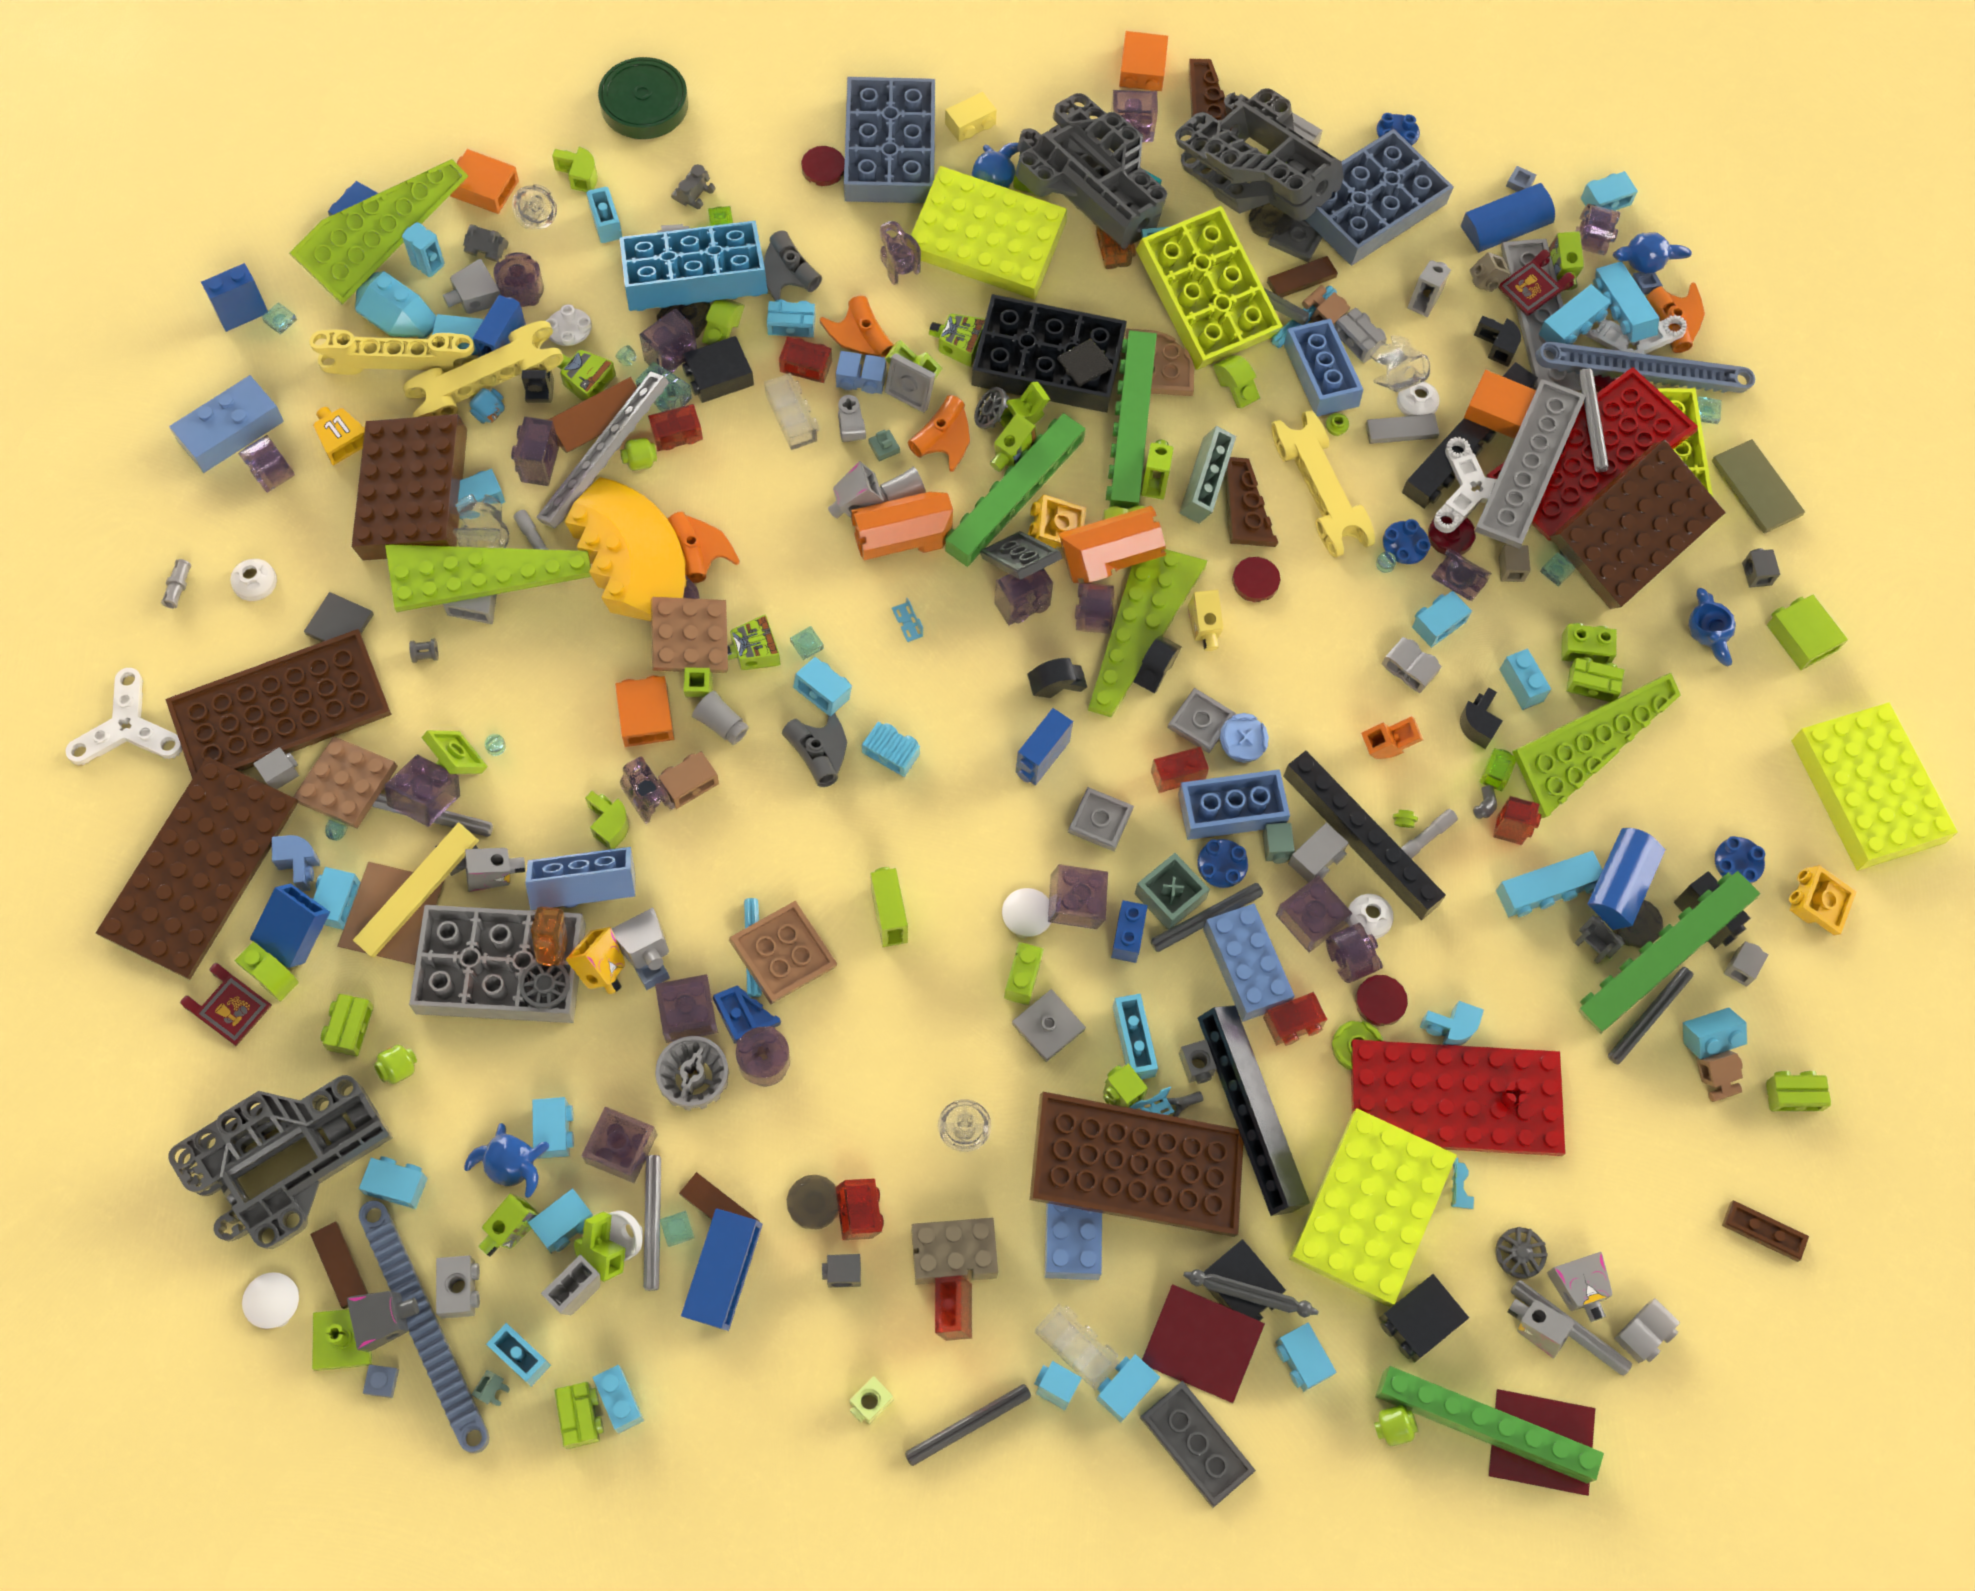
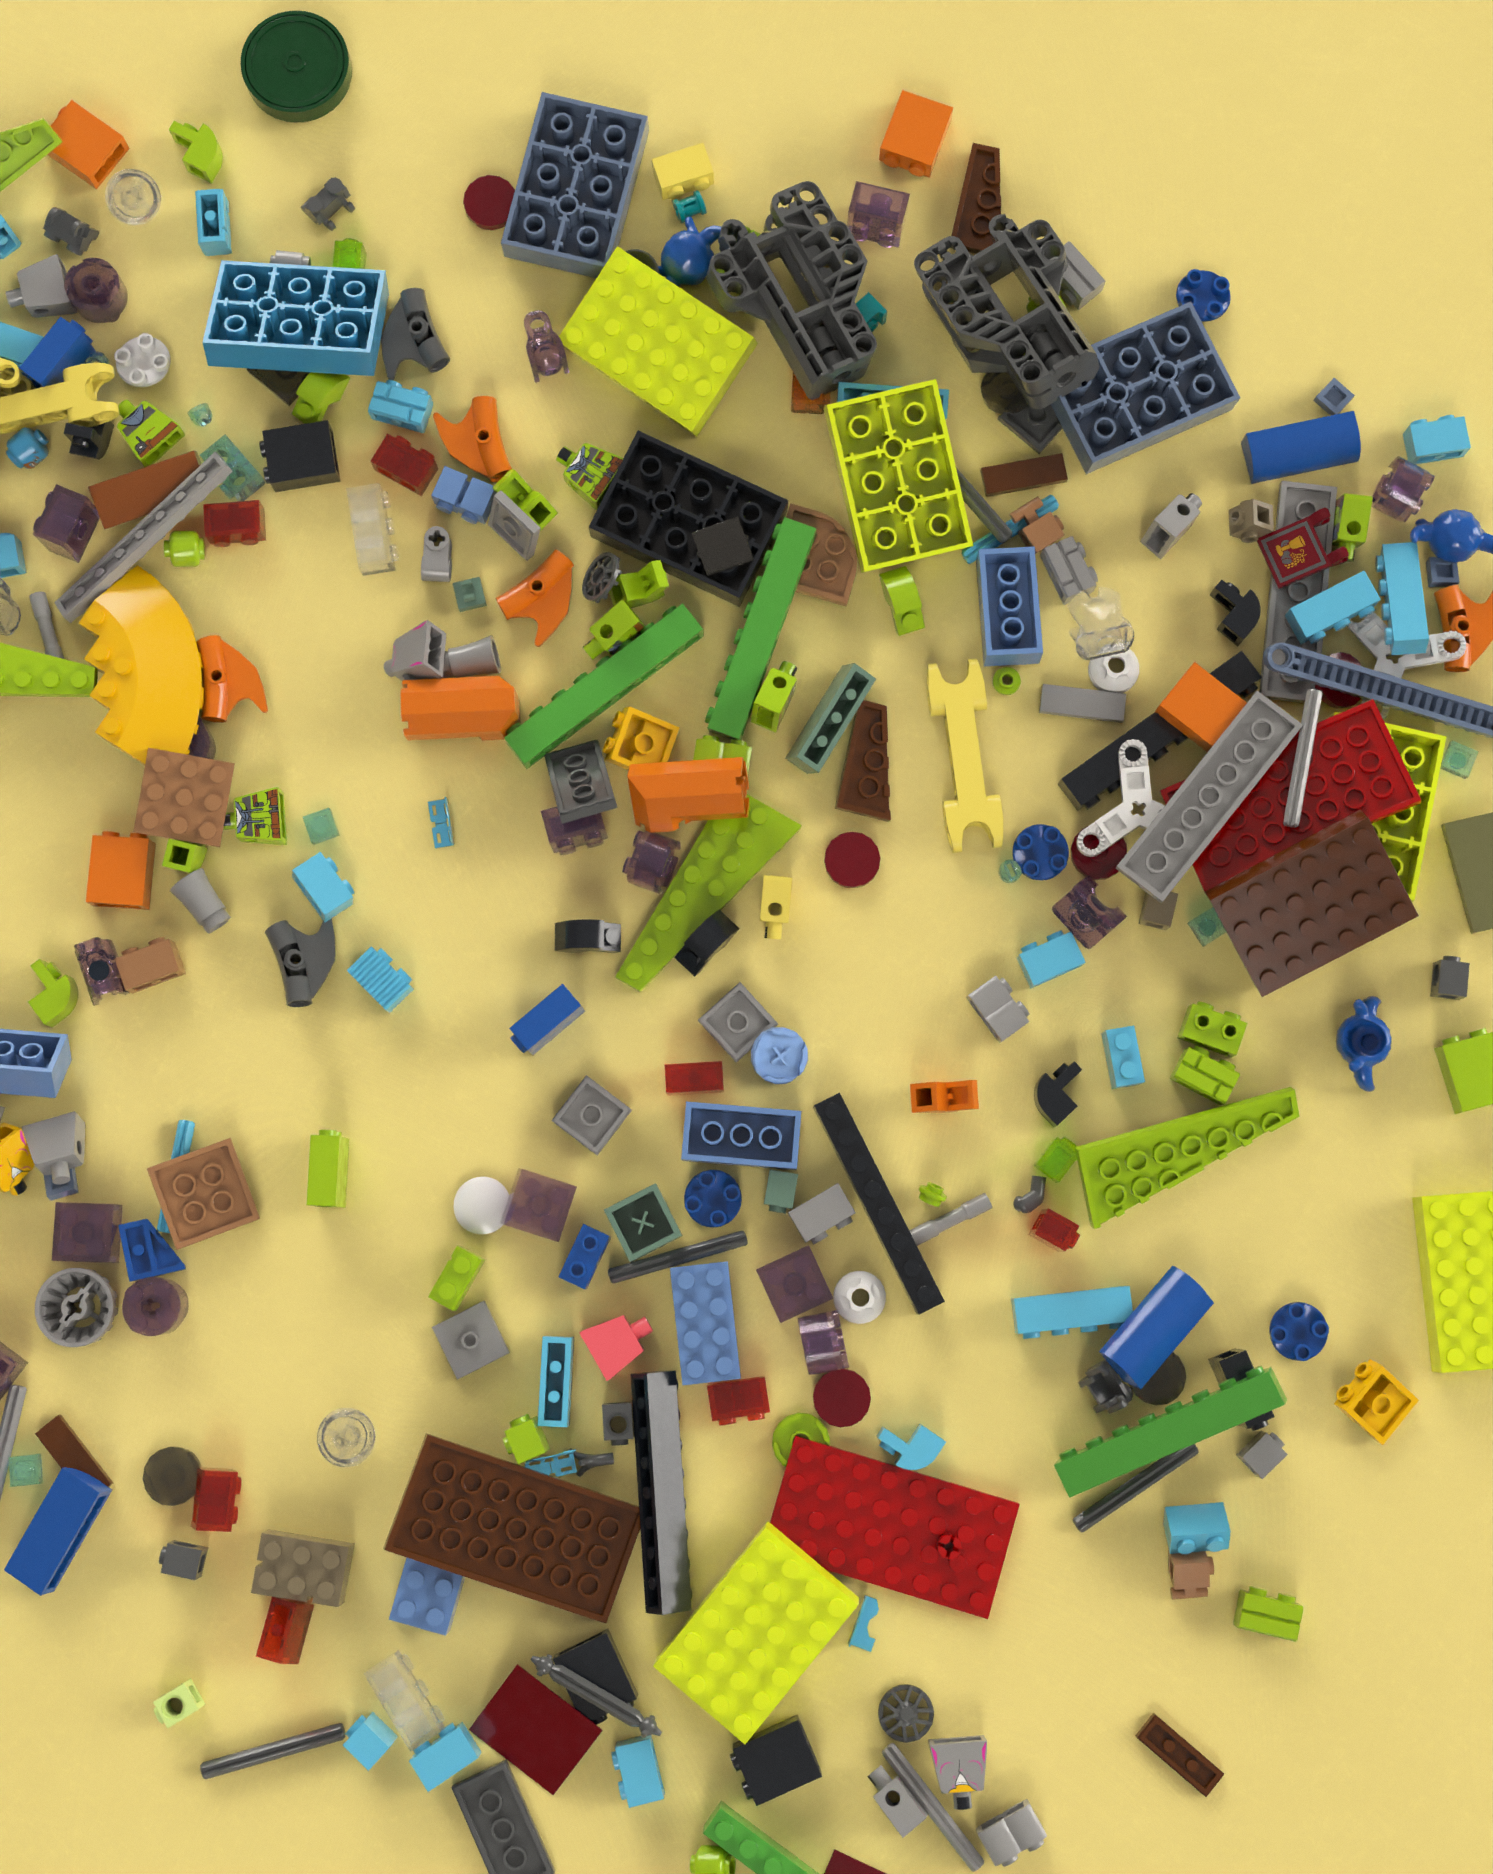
camera: 20 degrees right, 15 degrees up
brick [639,308,697,376] -> none
none -> coral torso [579,1315,653,1381]
none -> teal bush [672,190,707,223]

